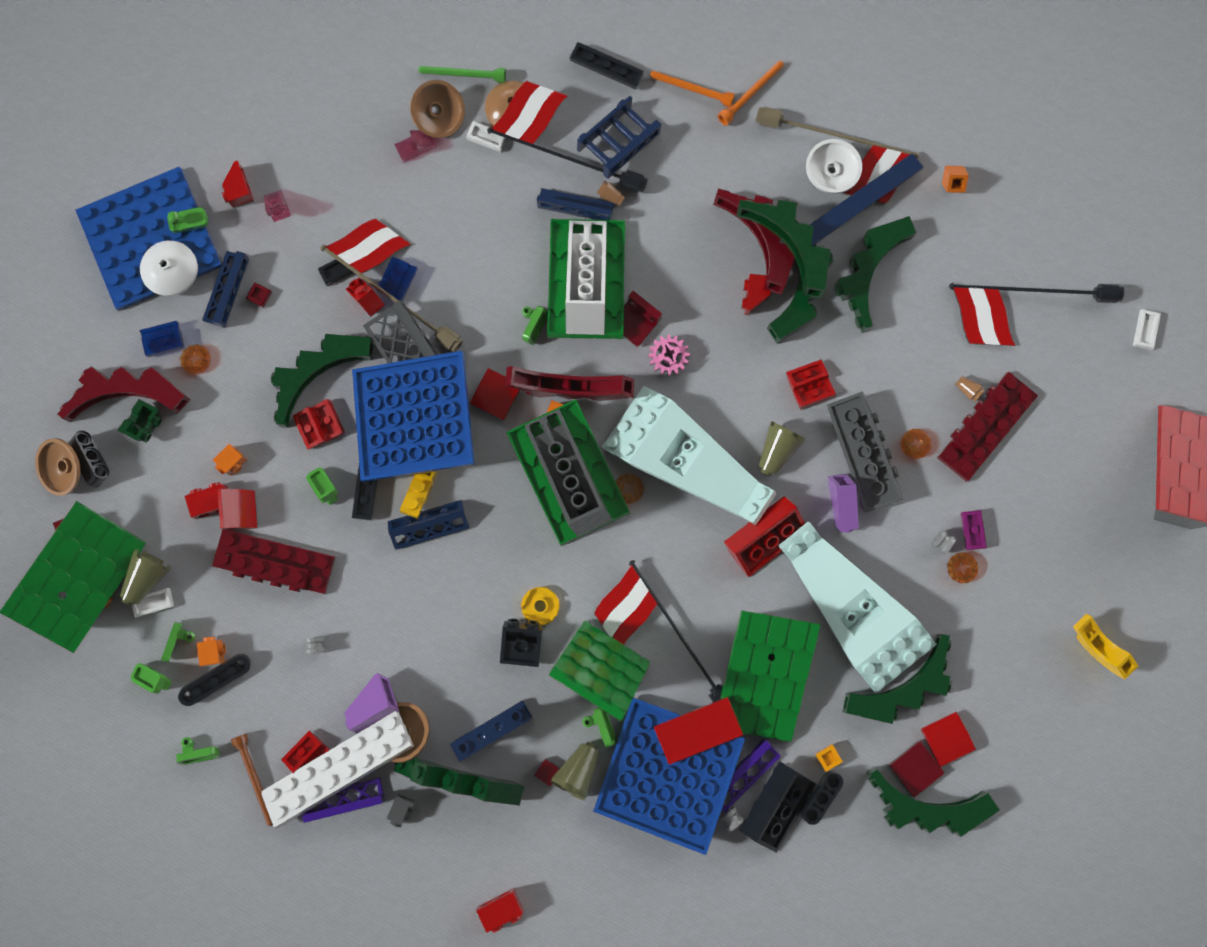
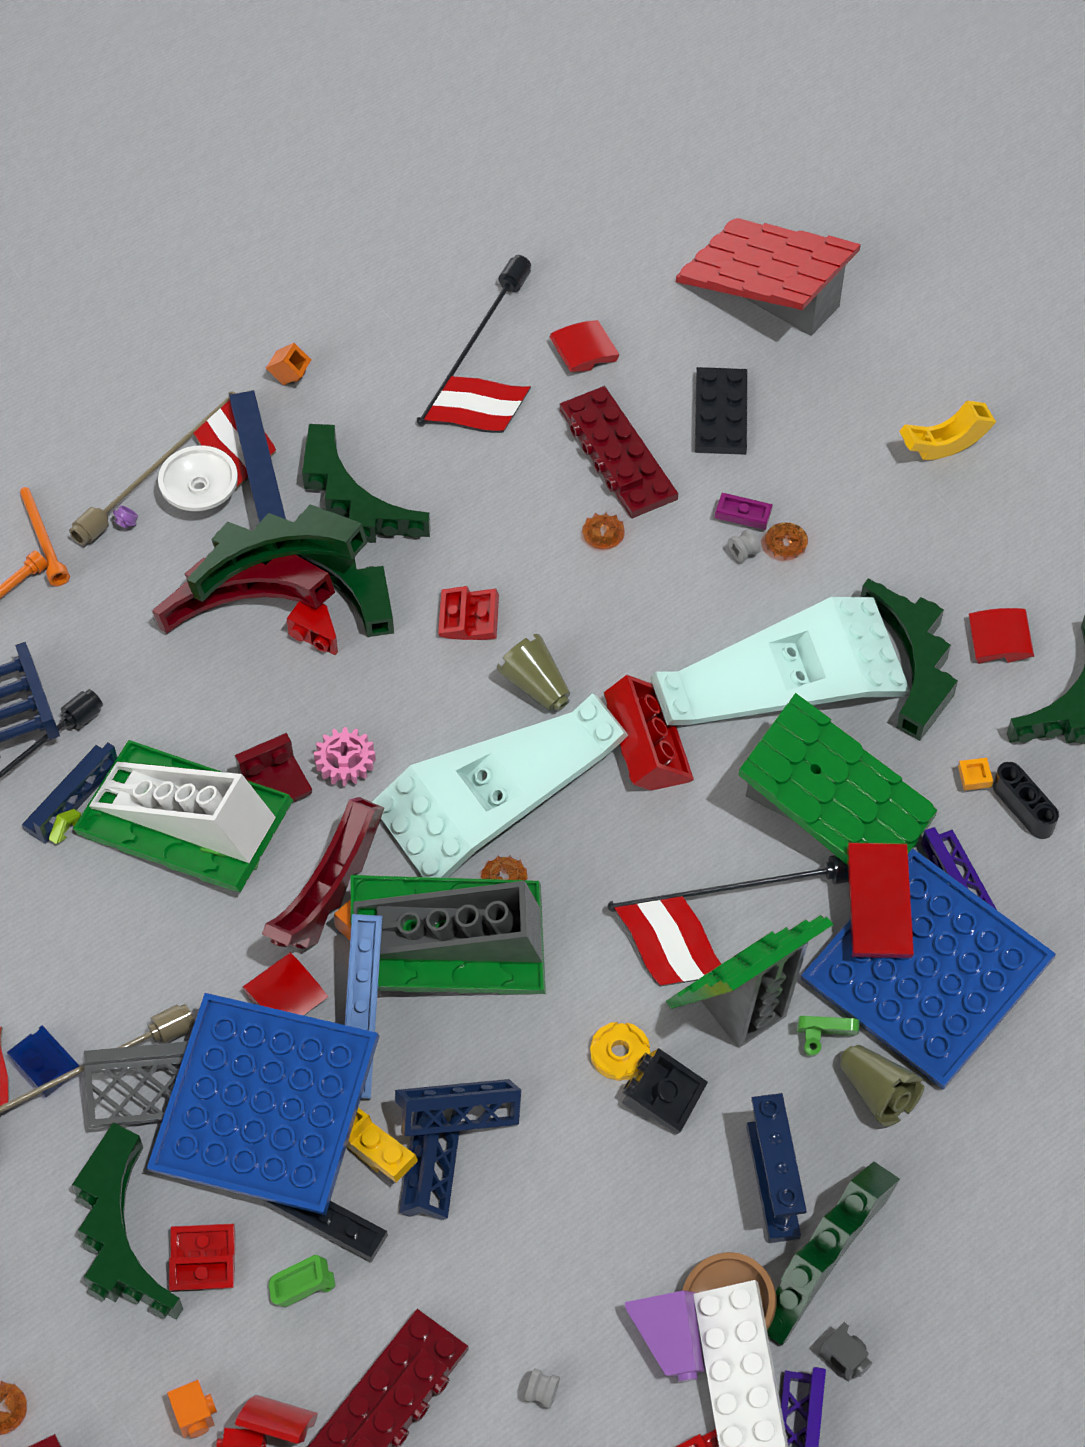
camera: 65 degrees left, 25 degrees down
red slope [345,277,385,317] -> none
red brick [476,888,524,933] -> none
bright green piece [522,306,548,345] -> none
dark red tile [534,758,560,786] -> none
medium nougat cone [597,181,625,206] -> none
light grey wheel [719,806,744,832] -> none
black slope [739,761,816,853] -> none
dark grey plate [826,391,903,513] -> none
medium lavender slope [828,474,859,533] -> none
dark red tile [888,741,945,798] -> none
medium nougat cone [955,376,985,402] -> none
white tile [1133,309,1161,350] -> none
none -> lime tile [49,809,82,844]
none -> medium lavender plate [113,505,138,529]
none -> medium blue tile [345,914,382,1099]
none -> dark blue fence [395,1079,521,1136]
none -> red slope [549,320,620,372]
none -> black plate [695,367,747,455]

